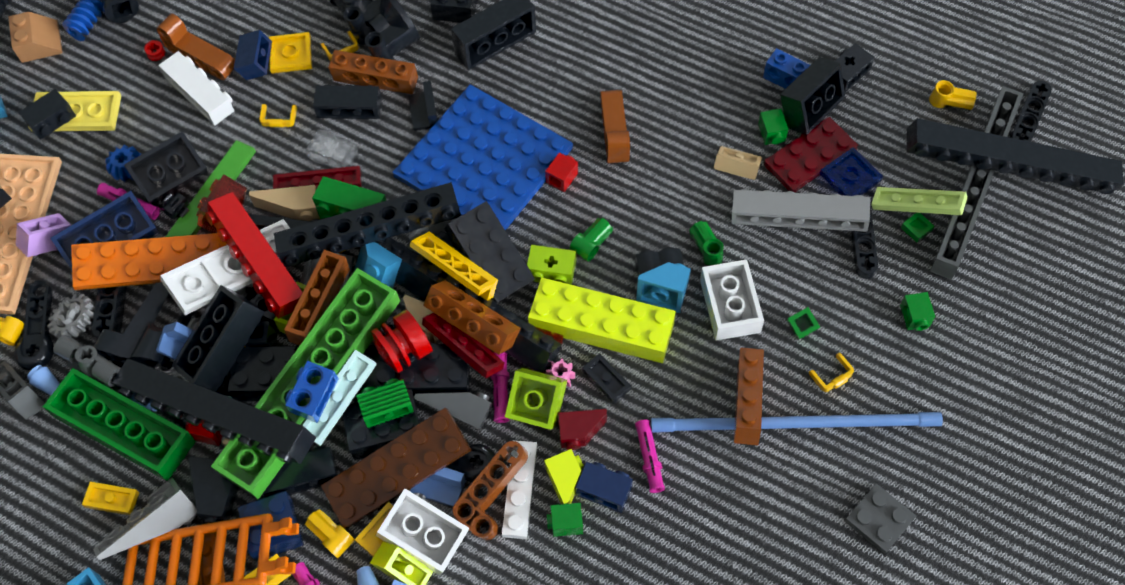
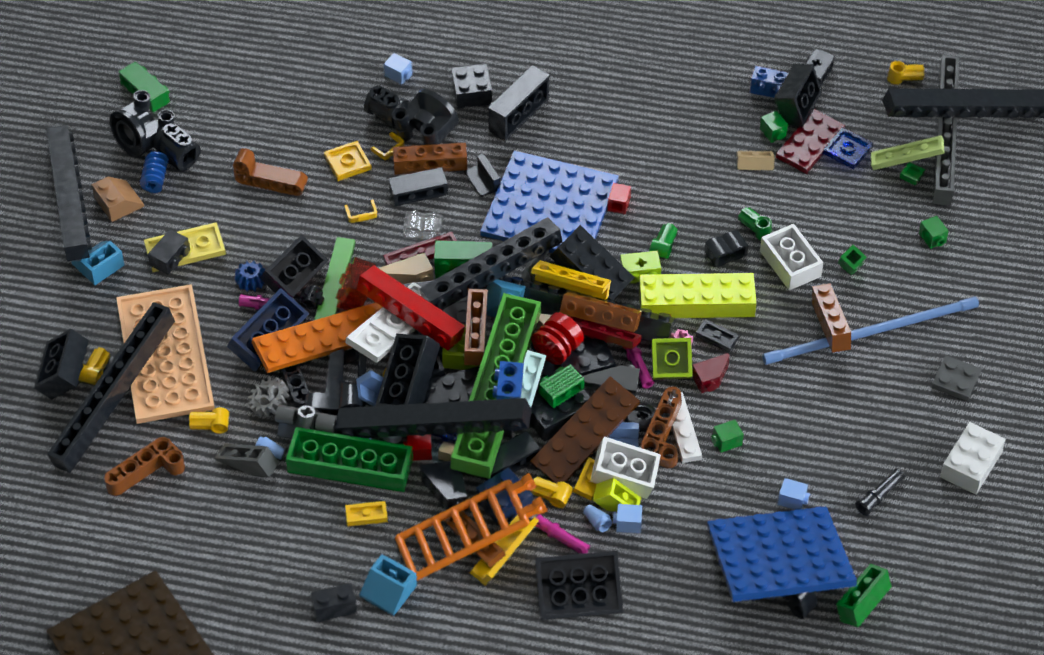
camera: 20 degrees left, 10 degrees down
black beam [14,280,54,370] -> none
lavender brick [16,213,71,257] -> none
light grey wedge [93,478,197,560] -> none
red bush [144,40,166,61] -> none
white brick [158,51,234,126] -> none
dark blue brick [234,30,272,80] -> none
neon yellow slope [544,449,584,504] -> none
dark blue brick [576,462,633,513] -> none
dark orange beam [600,90,630,163] -> none
dark pink pin [635,420,665,493] -> none
dark azure slope [636,262,691,313] -> none
light grey brick [732,189,870,232] -> none
yellow piece [809,352,854,392] -> none
black beam [851,205,878,279] -> none
black beam [1010,81,1052,142] -> none

